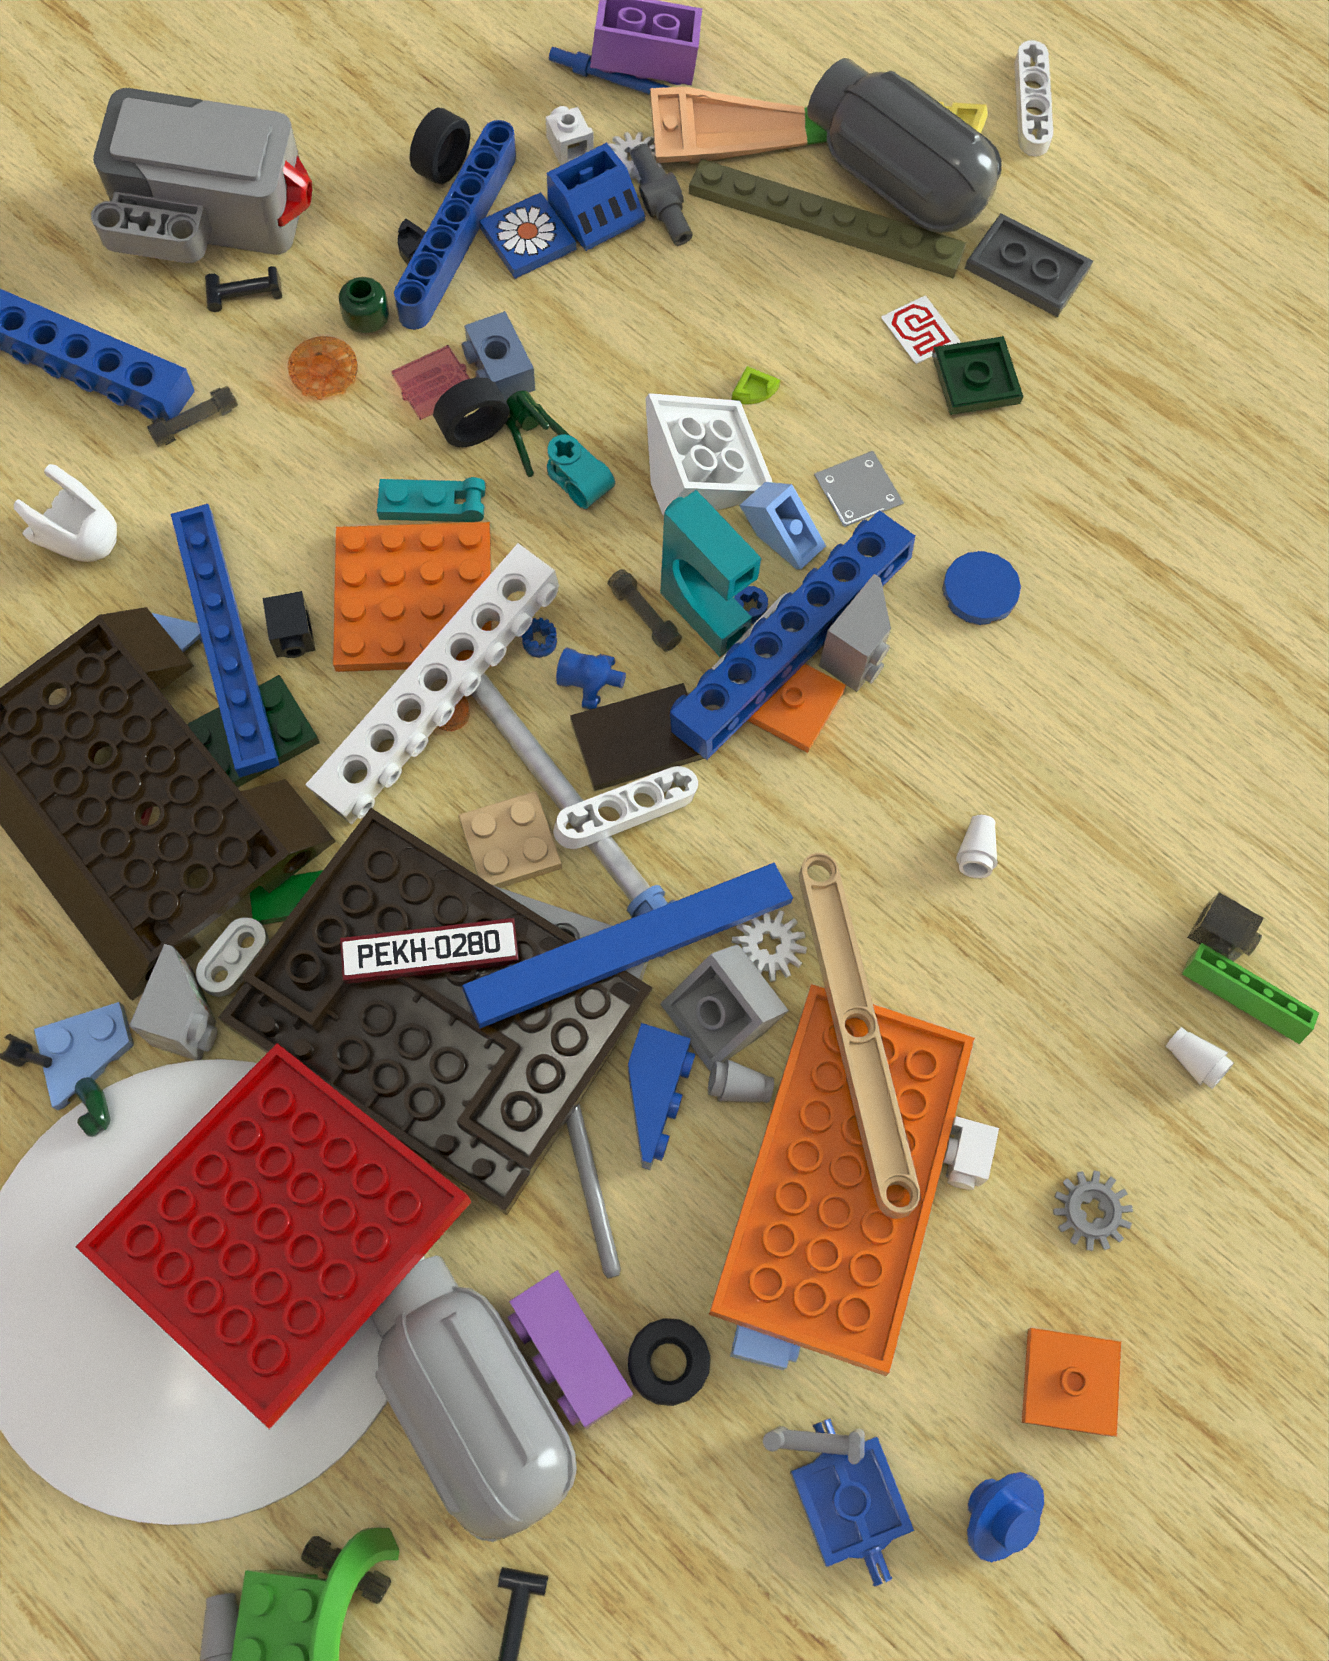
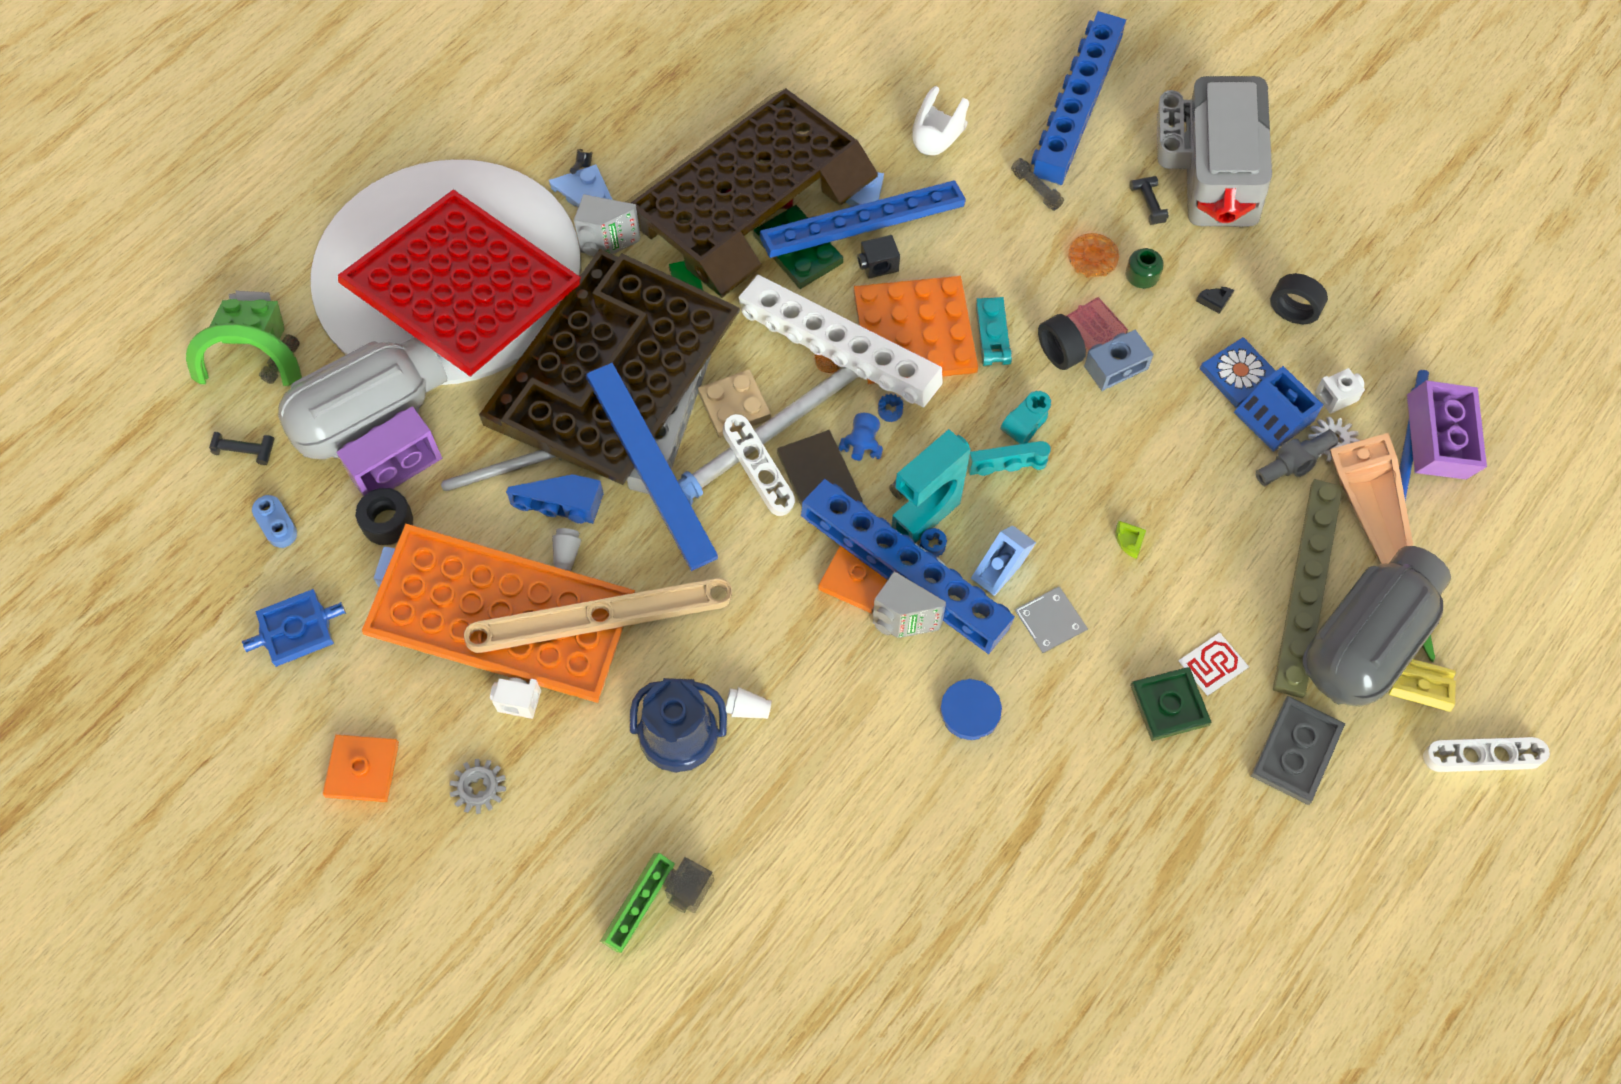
camera: 90 degrees right, 5 degrees down
dark green arm [75,1077,111,1137] -> none
white plate [196,917,269,997] -> none
tile [340,918,519,984] -> none
blue beam [394,120,516,330] -> none
dark green plant [505,390,571,477] -> none
white slope [645,393,773,515] -> none
light grey slope [660,944,789,1071] -> none
white gear [731,910,807,982] -> none
light grey piece [763,1426,865,1464] -> none
blue piece [967,1472,1044,1562] -> none
white cone [1166,1027,1234,1089] -> none
none -> medium blue plate [252,495,297,548]
none -> dark blue piece [630,678,727,773]
none -> teal plate [968,441,1051,476]

